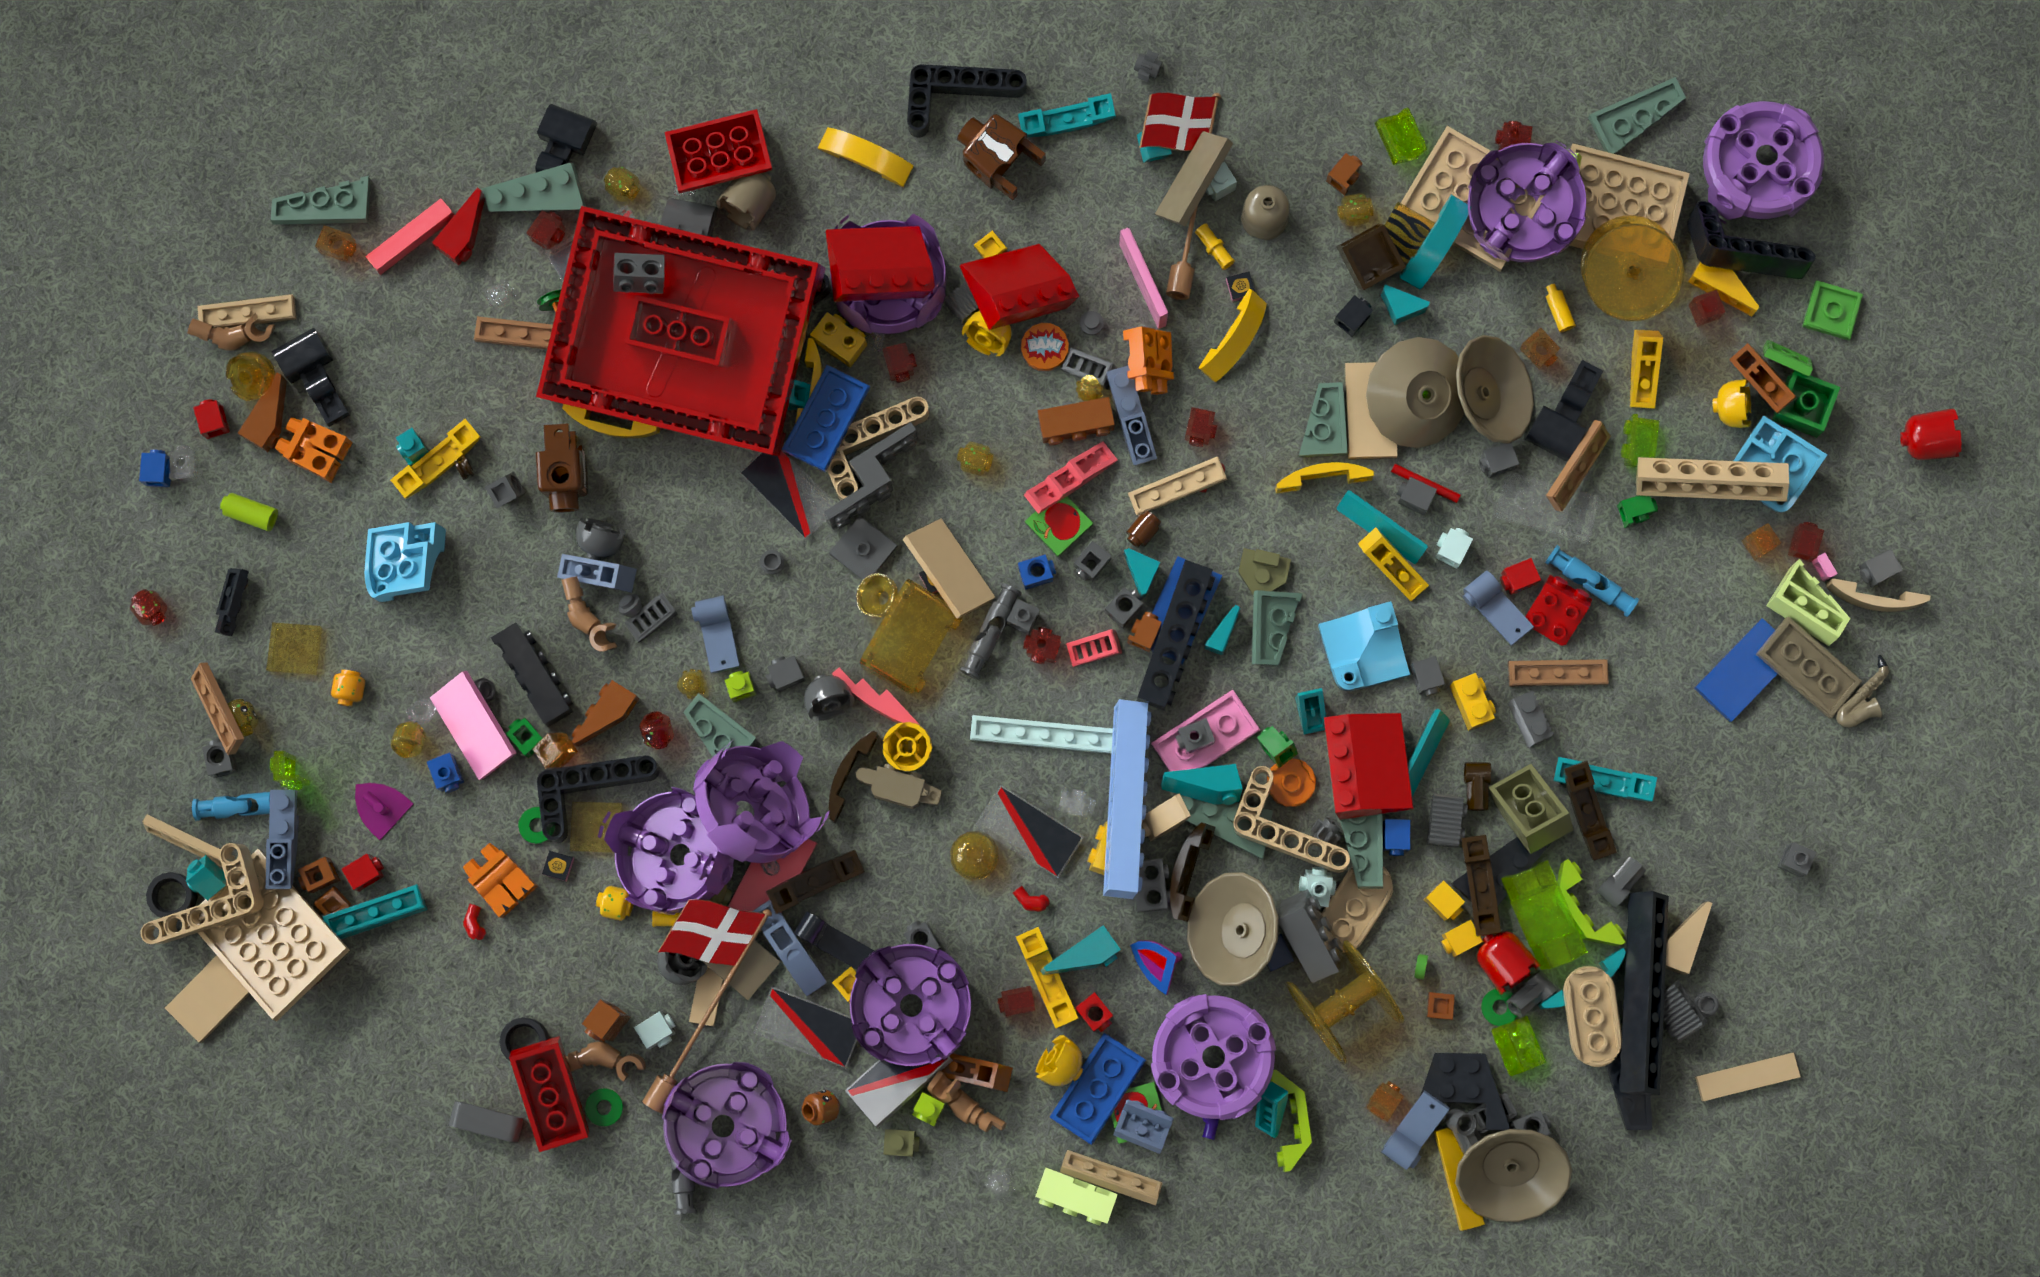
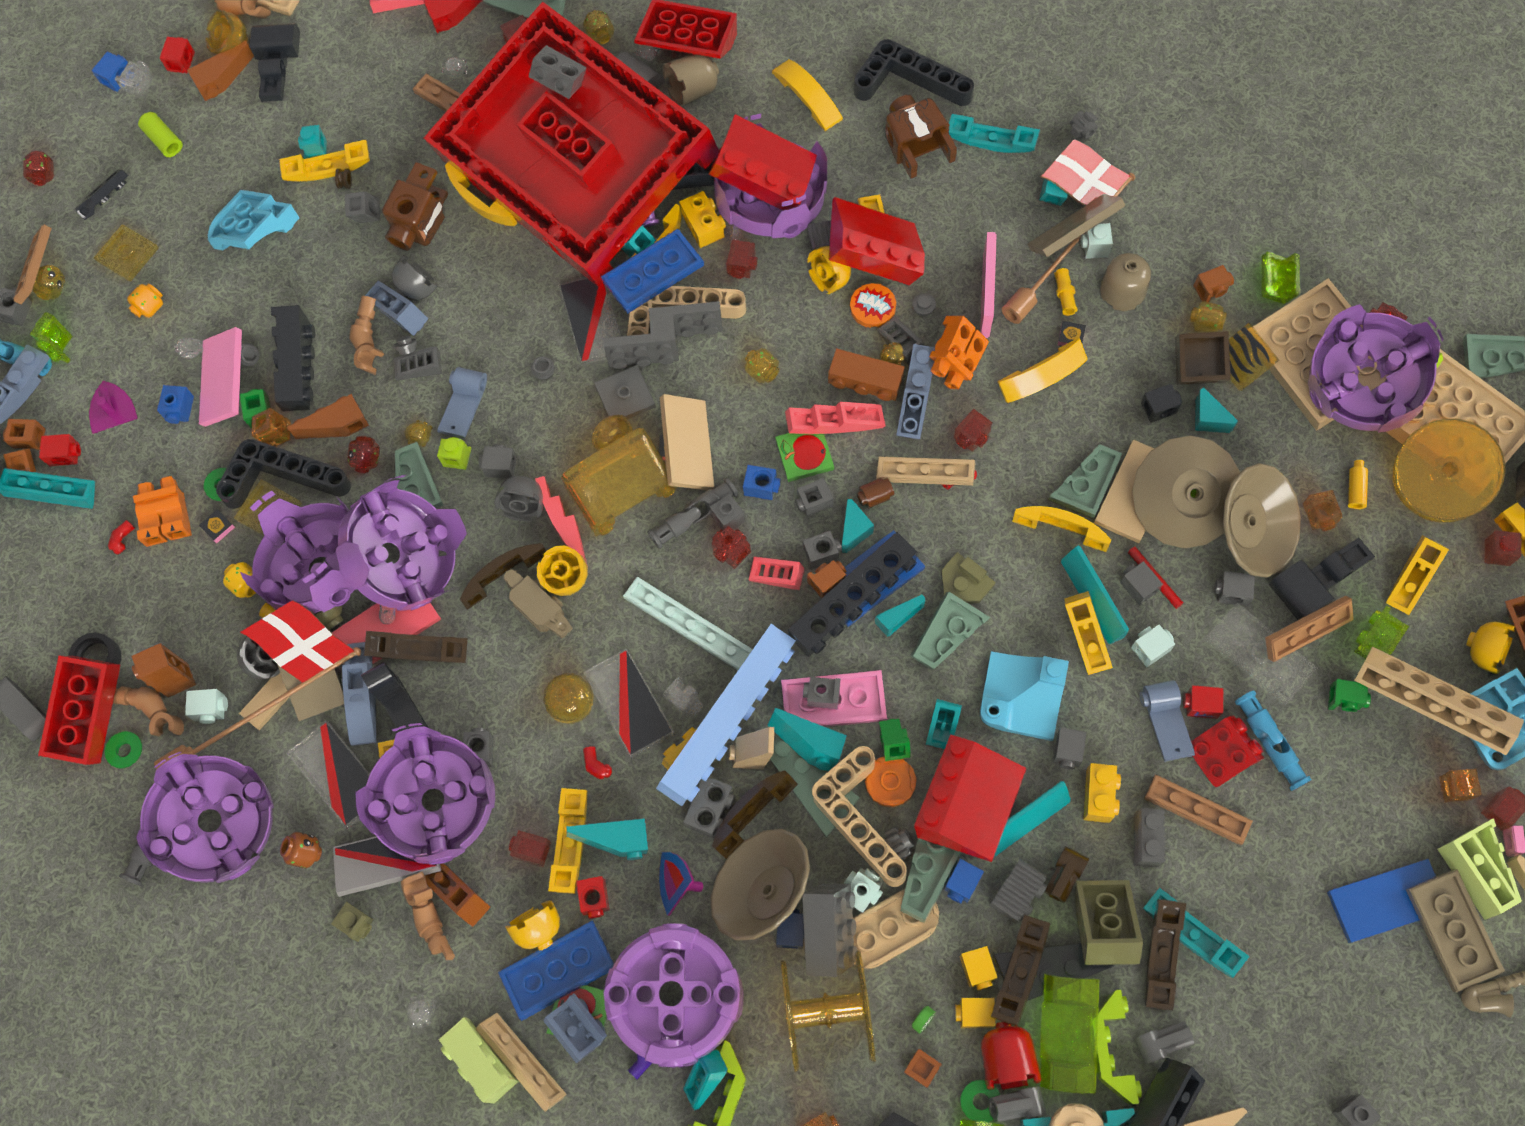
camera: 30 degrees right, 10 degrees down
orange hips [275,418,353,483] -> none
clear yellow head [391,721,426,758] -> none
lime brick [912,1092,946,1126] -> none
teal slope [1400,194,1472,290] -> none

